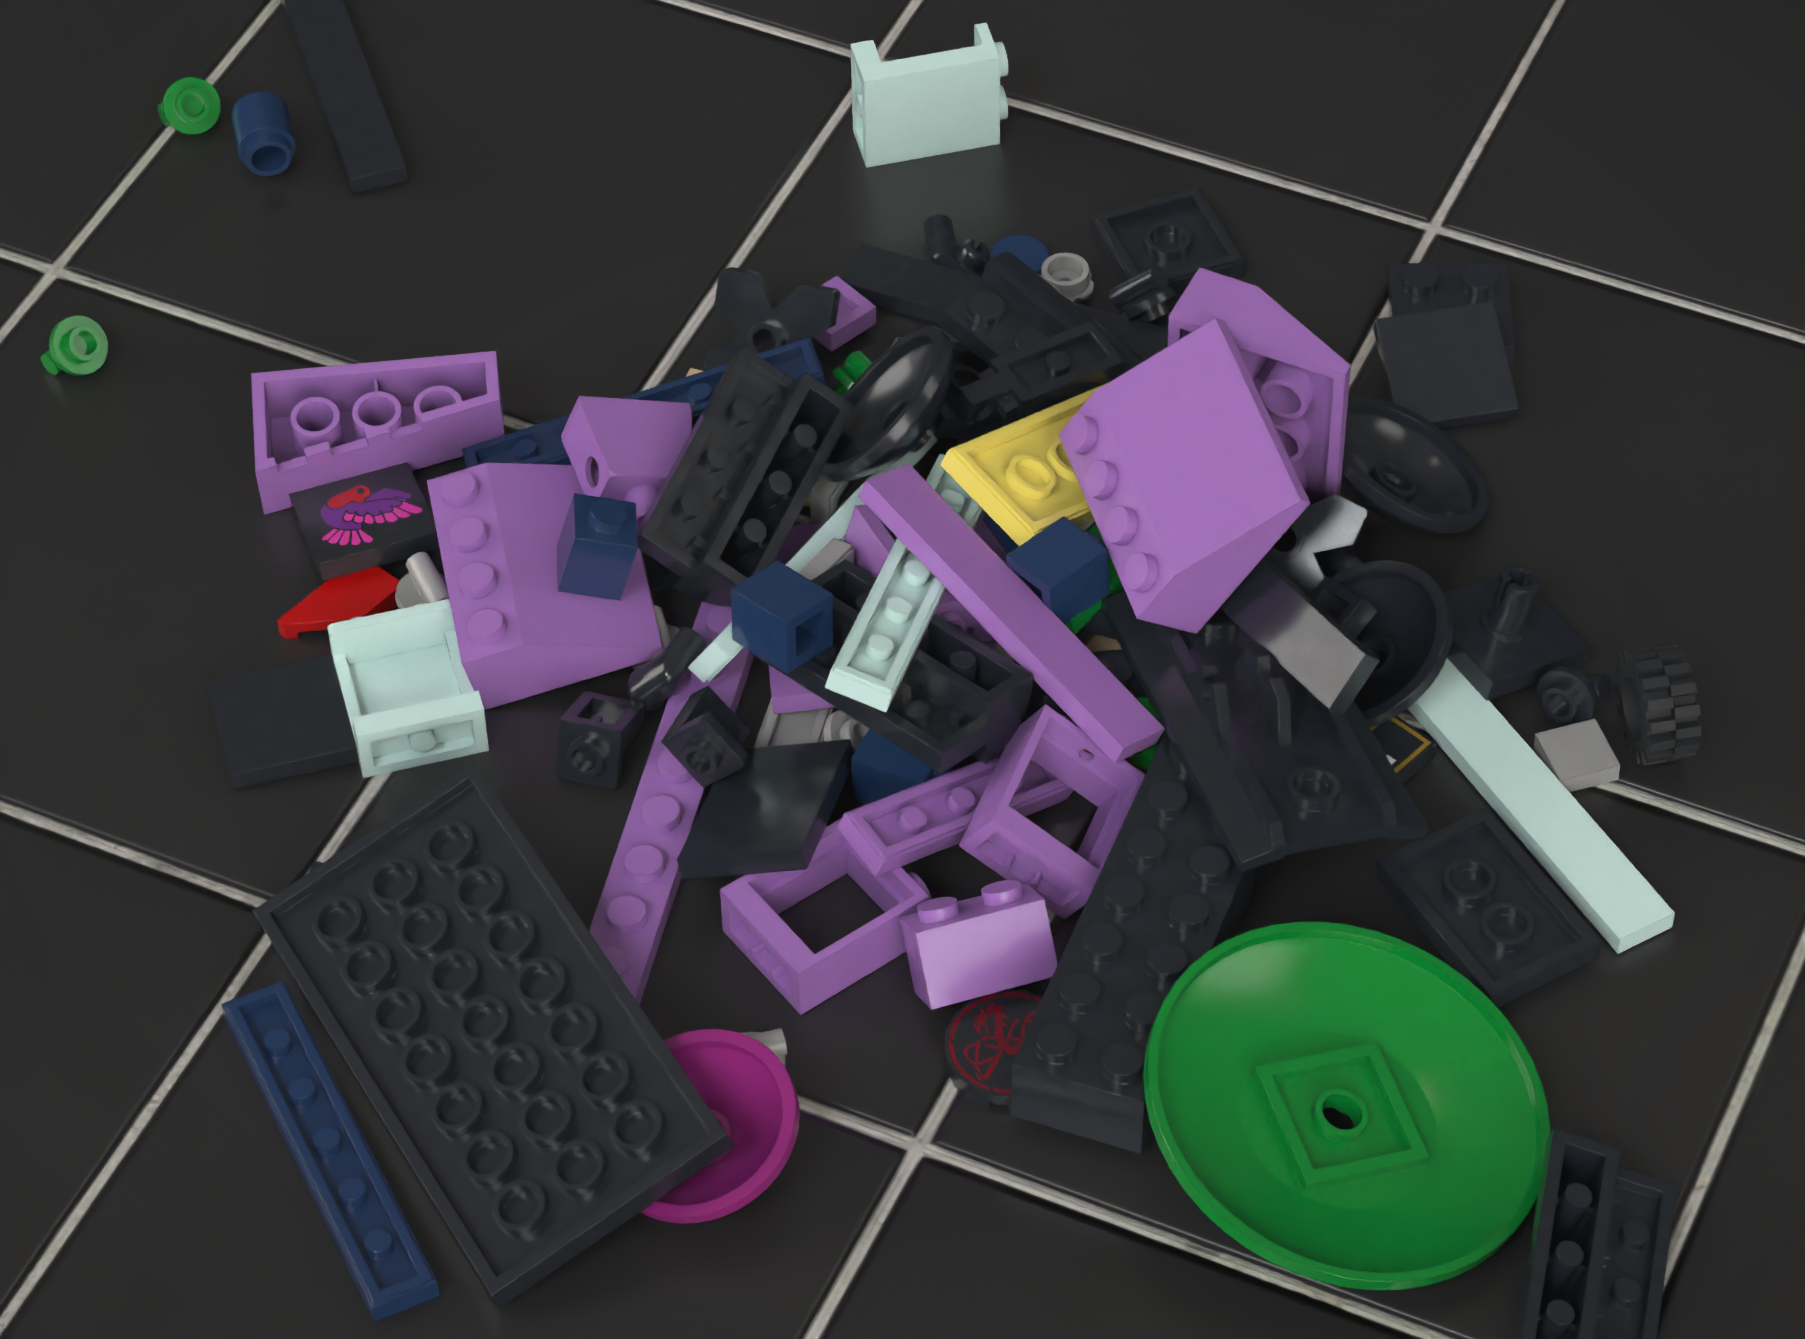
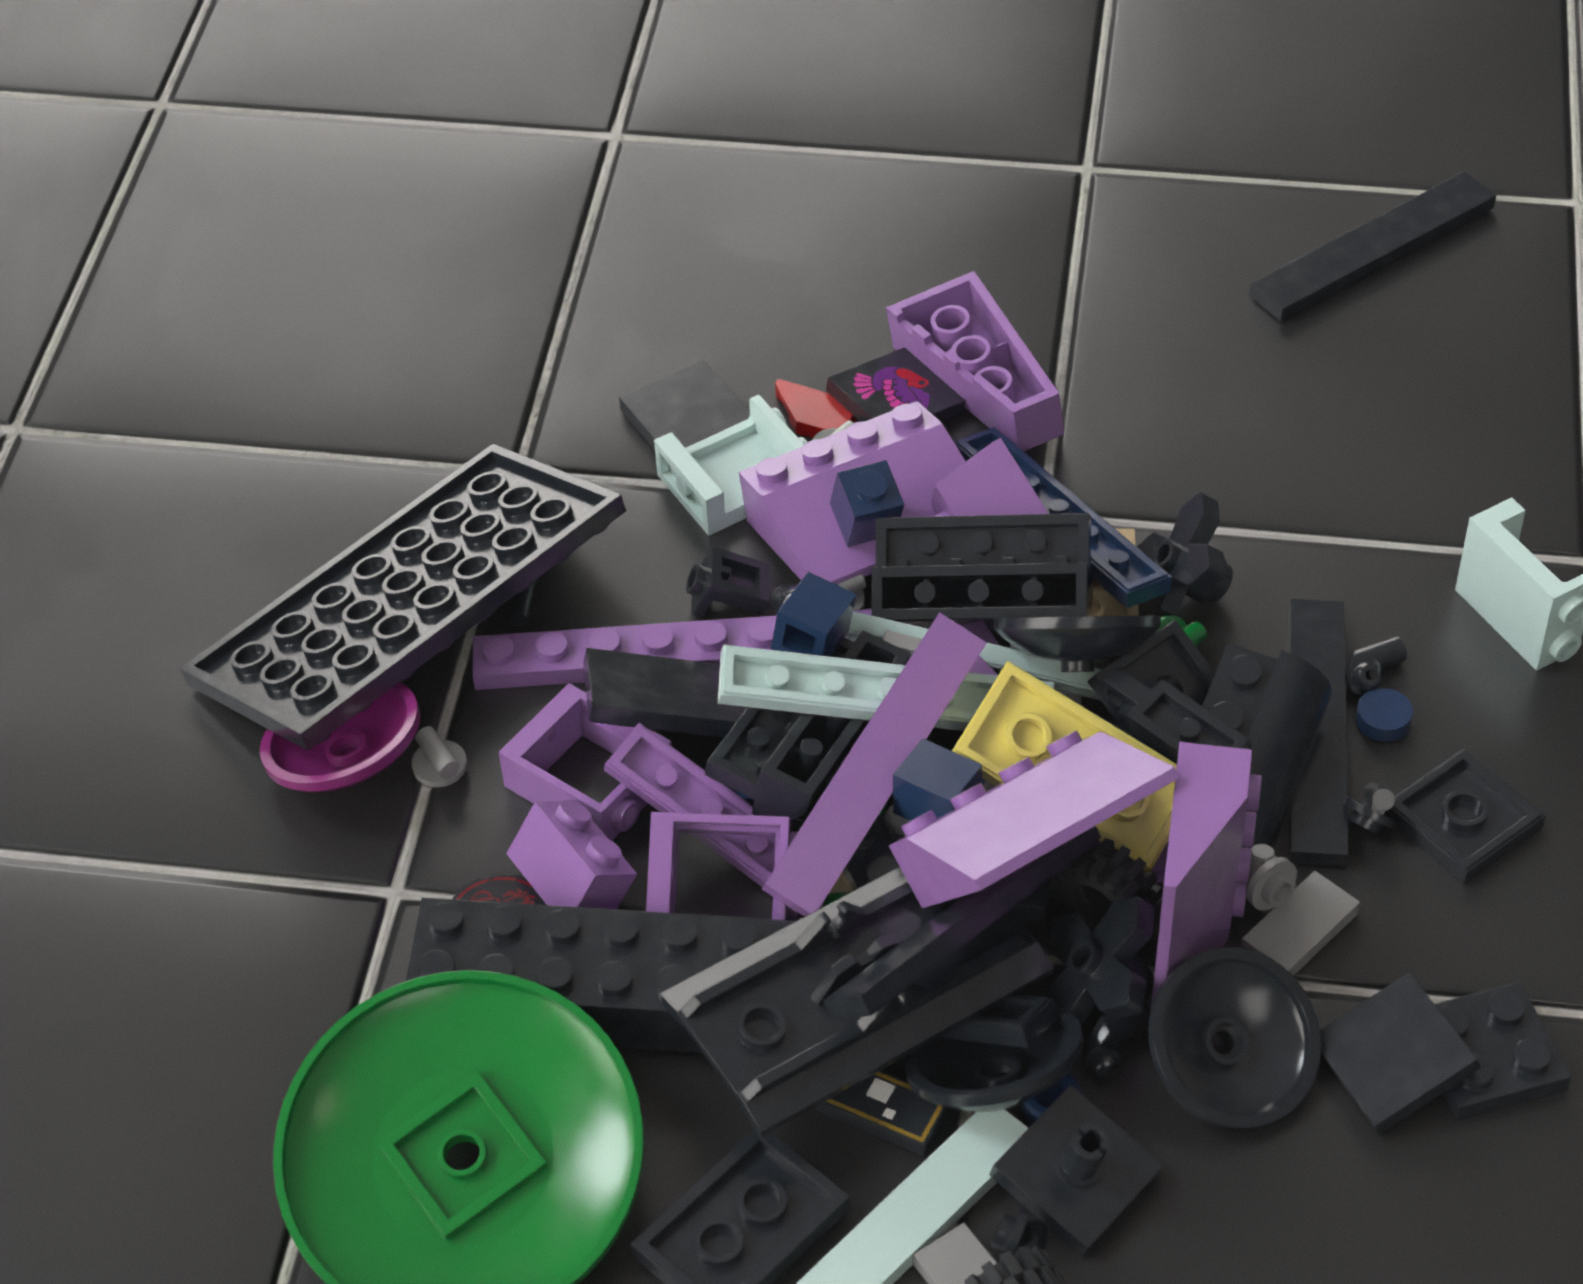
camera: 75 degrees right, 0 degrees up
green plate [41,315,108,376] -> none
green plate [158,77,220,135] -> none
dark blue tile [221,980,440,1322] -> none
dark blue brick [231,91,296,176] -> none
black bracket [661,685,750,788] -> none
medium lavender plate [814,276,876,352] -> none
light grey plate [1040,252,1094,303] -> none

